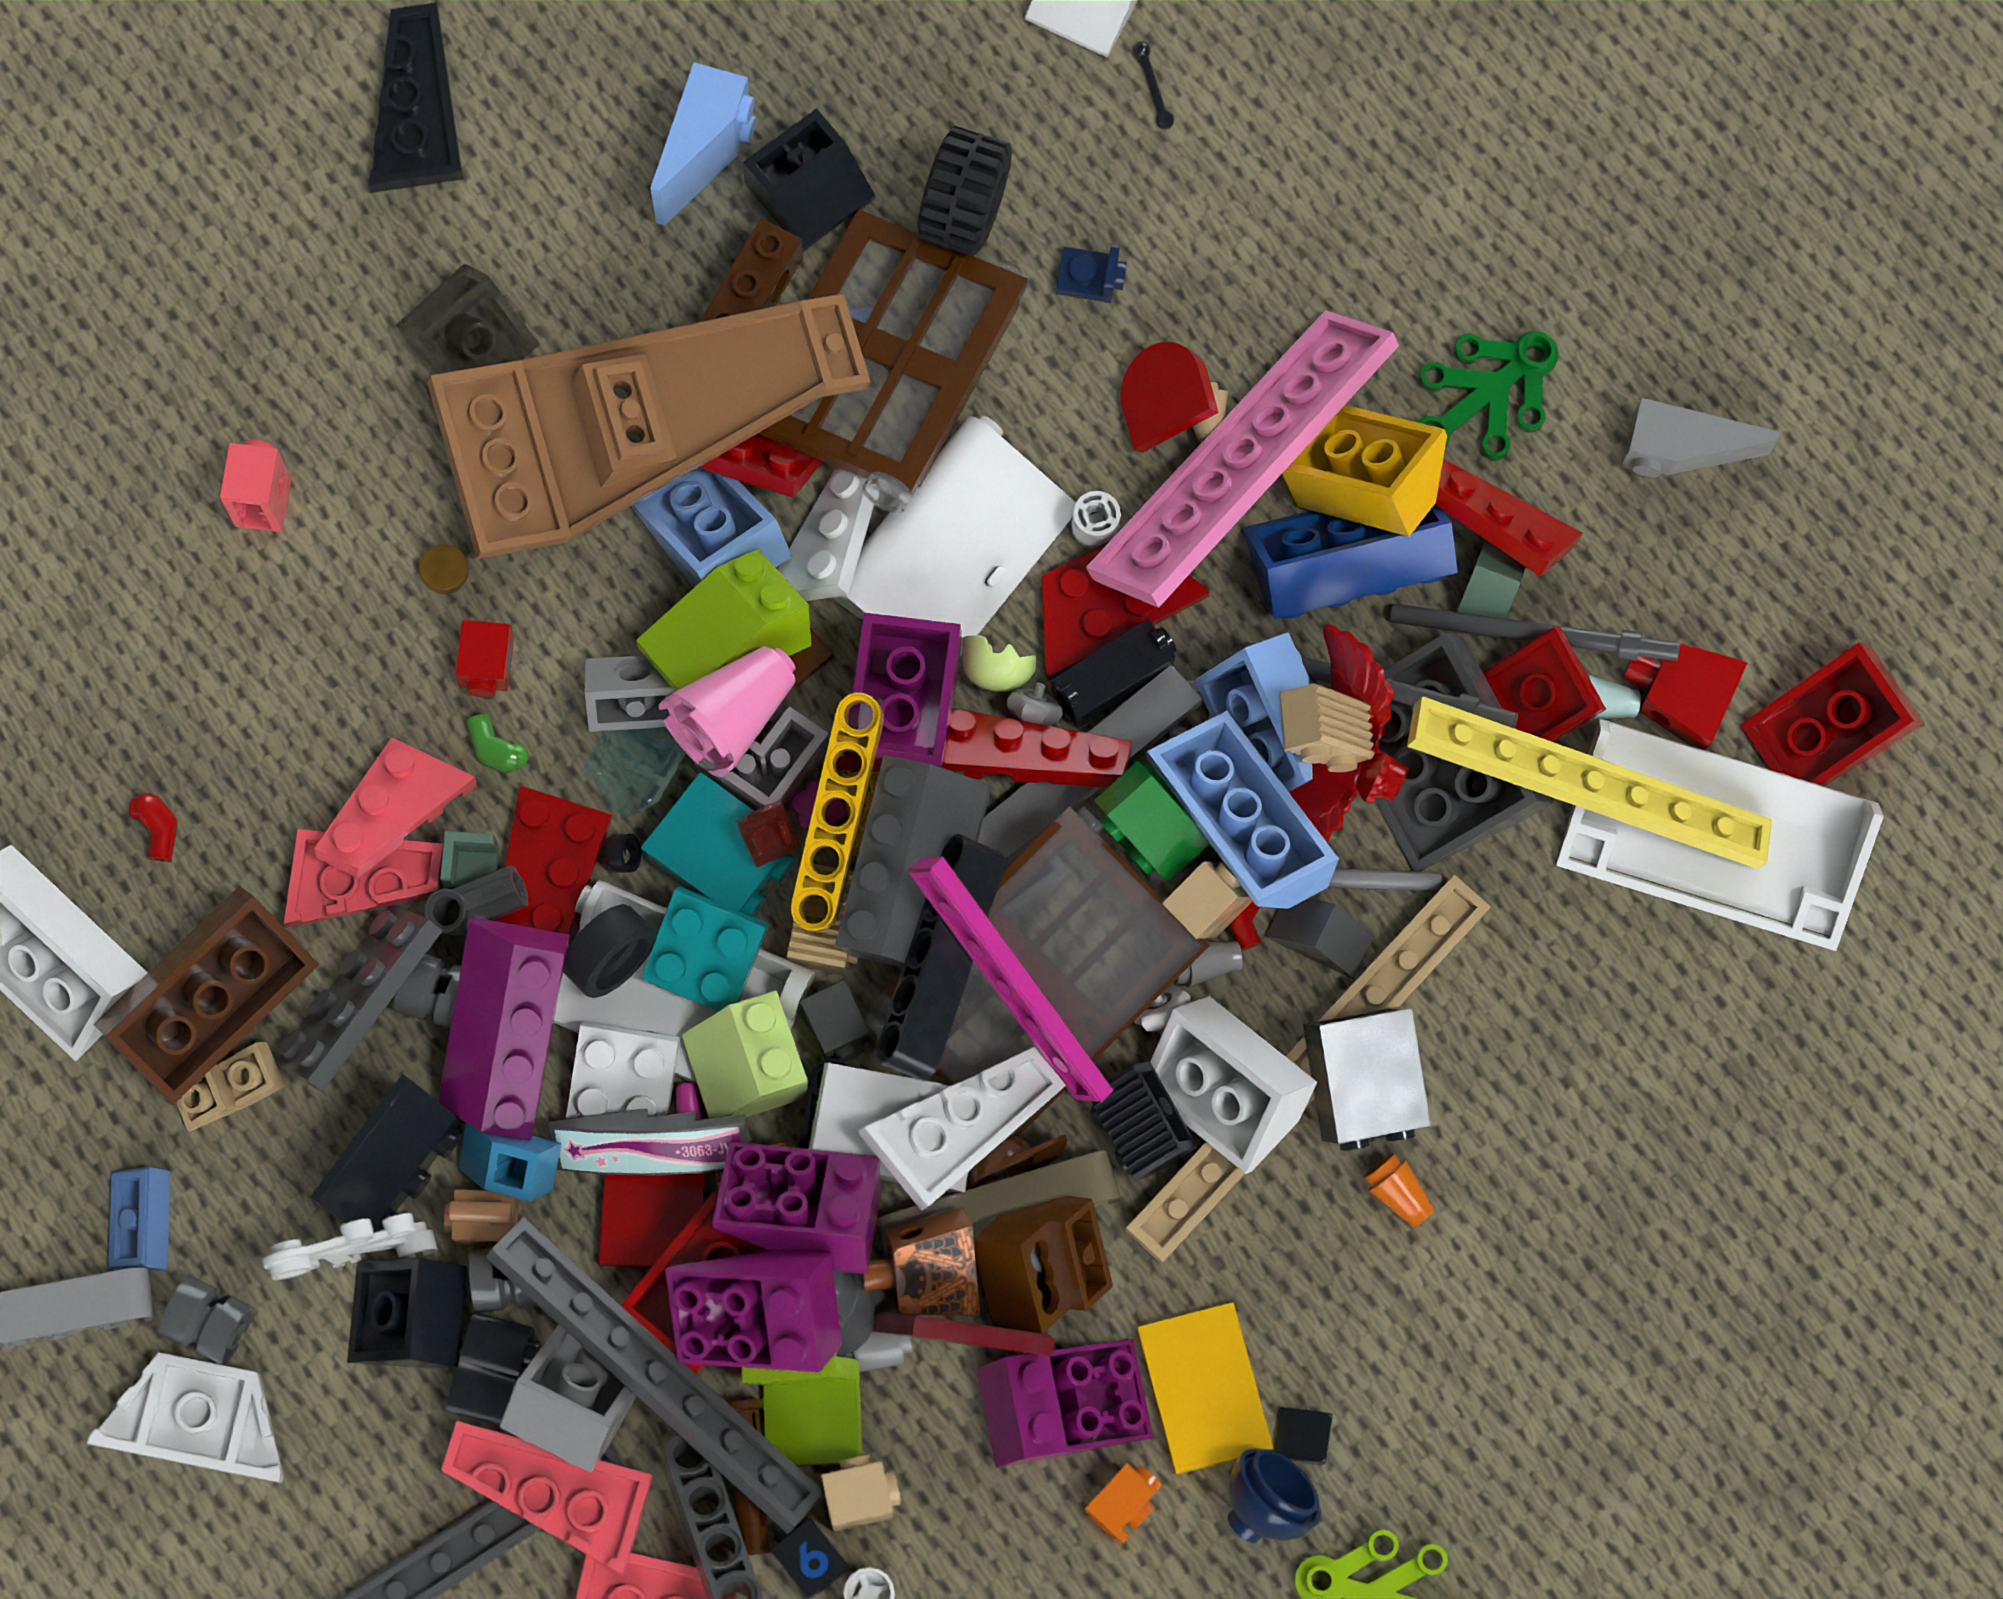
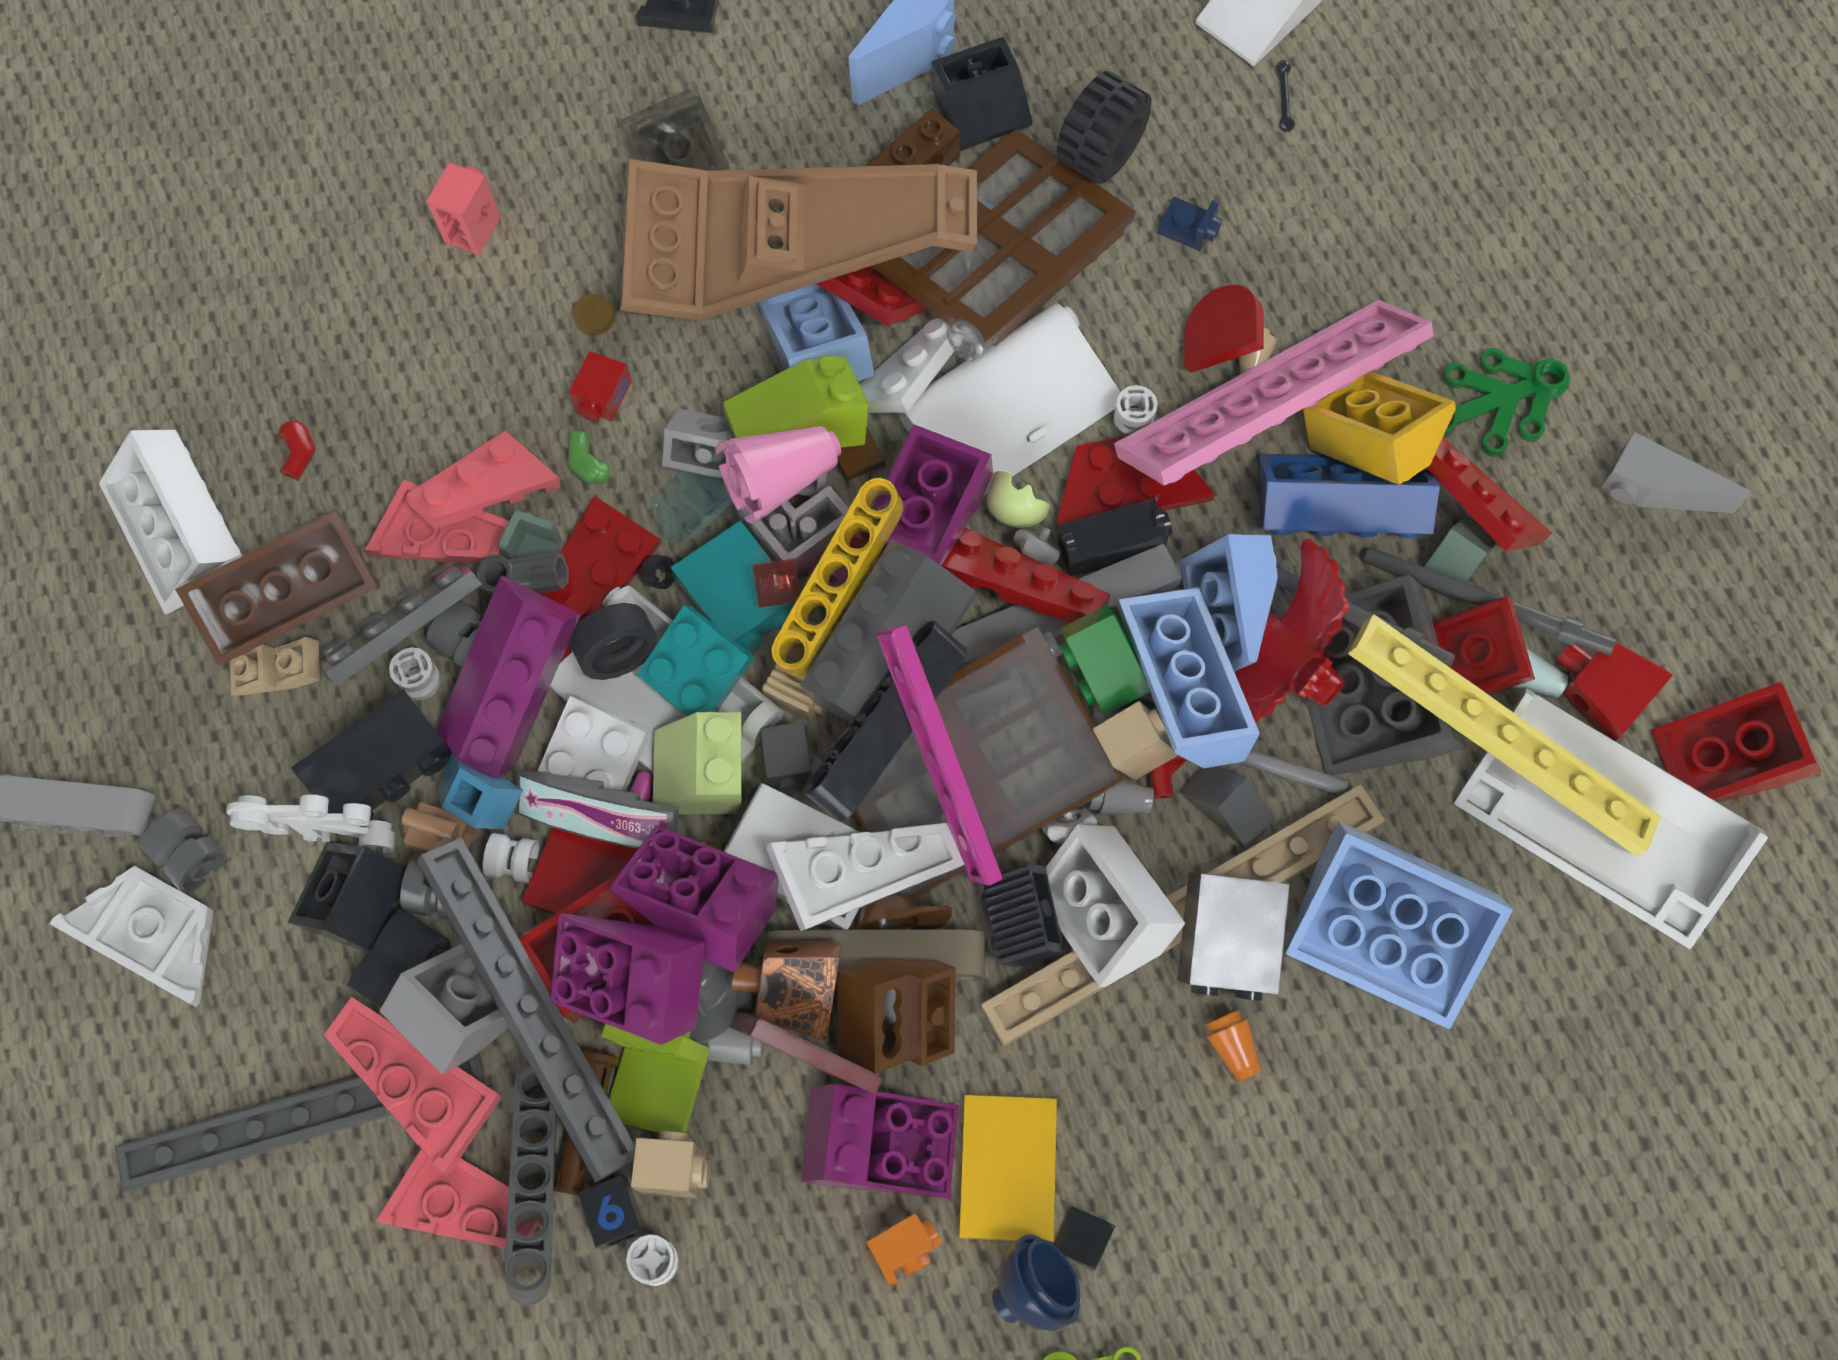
camera: 25 degrees right, 5 degrees down
medium blue slope [108,1167,170,1271] -> none
tan brick [1279,683,1375,772] -> none
none -> white wheel [389,647,441,700]
none -> white wheel [483,833,540,884]
none -> light blue slope [1284,821,1513,1029]

